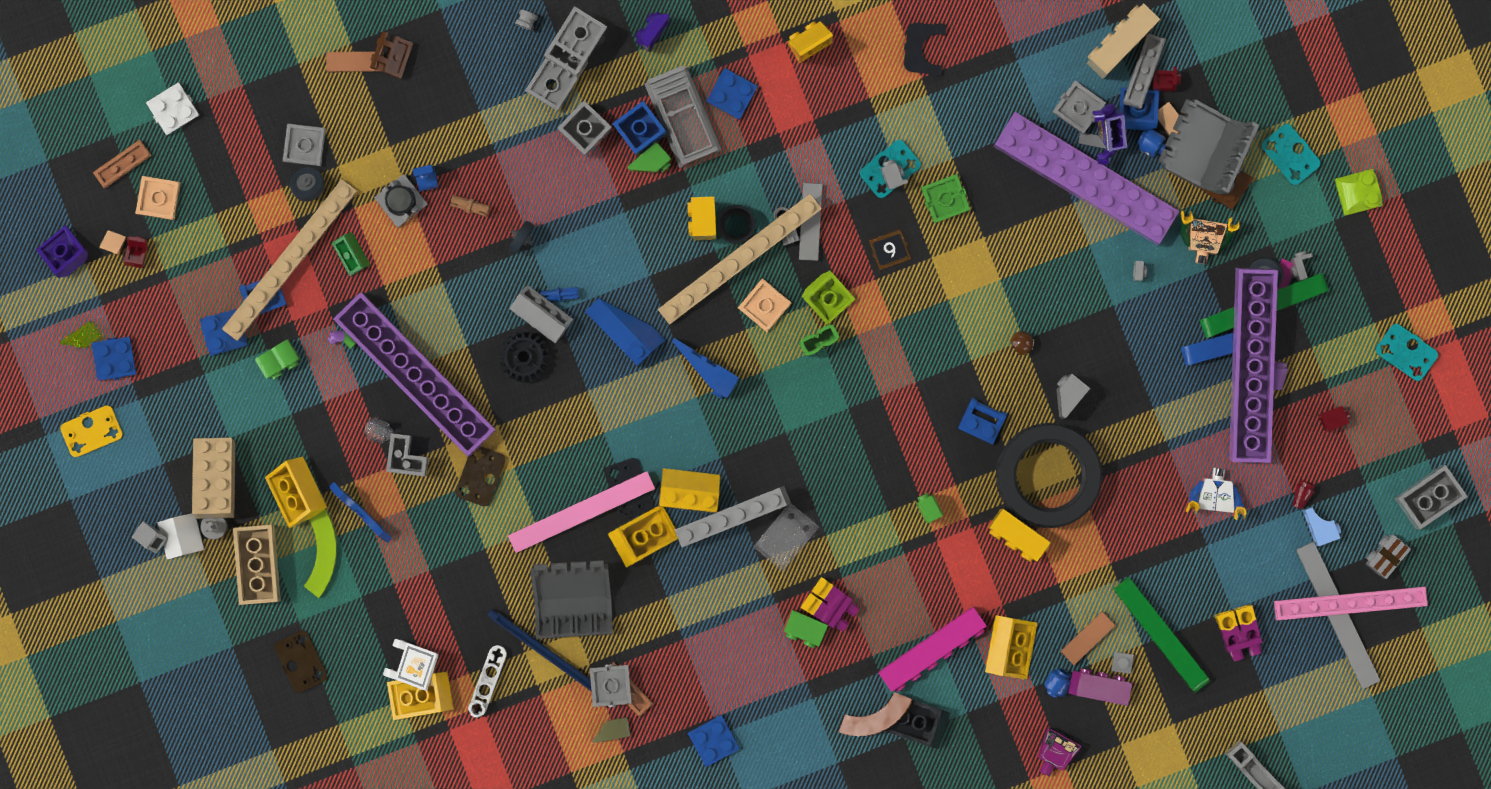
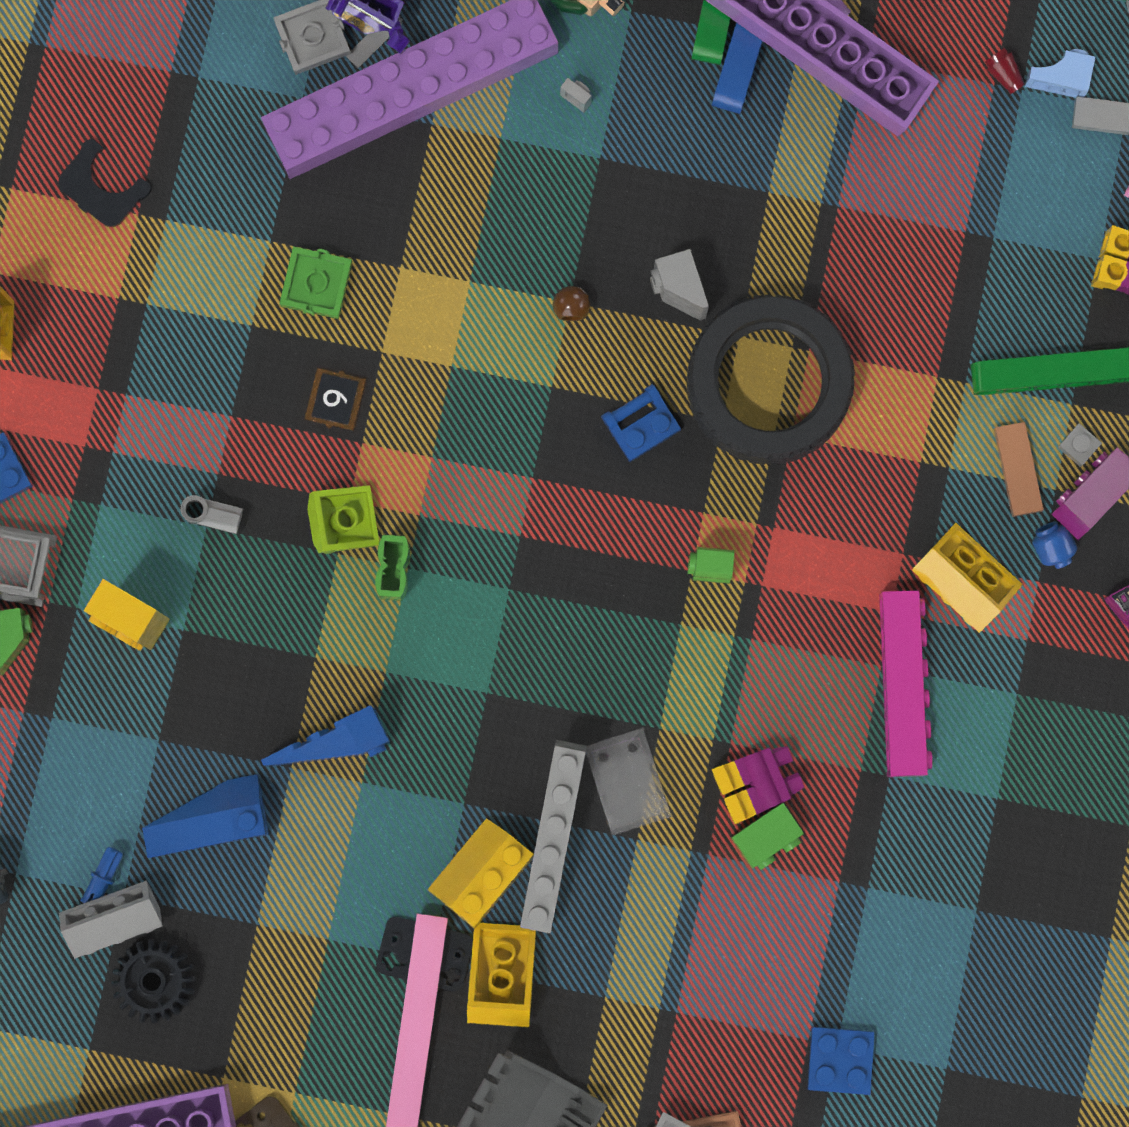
camera: 60 degrees left, 5 degrees down
tan plate [658,193,822,324] -> none
black piece [717,205,755,244] -> none
light nougat tile [738,279,791,332] -> none
light grey tile [799,183,822,261] -> none
tile [839,692,913,736] -> none
teal axle [860,140,921,198] -> none
light grey brick [880,159,908,190] -> none
black slope [885,693,951,750] -> none
yellow brick [987,509,1050,562] -> none
torso [1186,468,1246,520] -> none

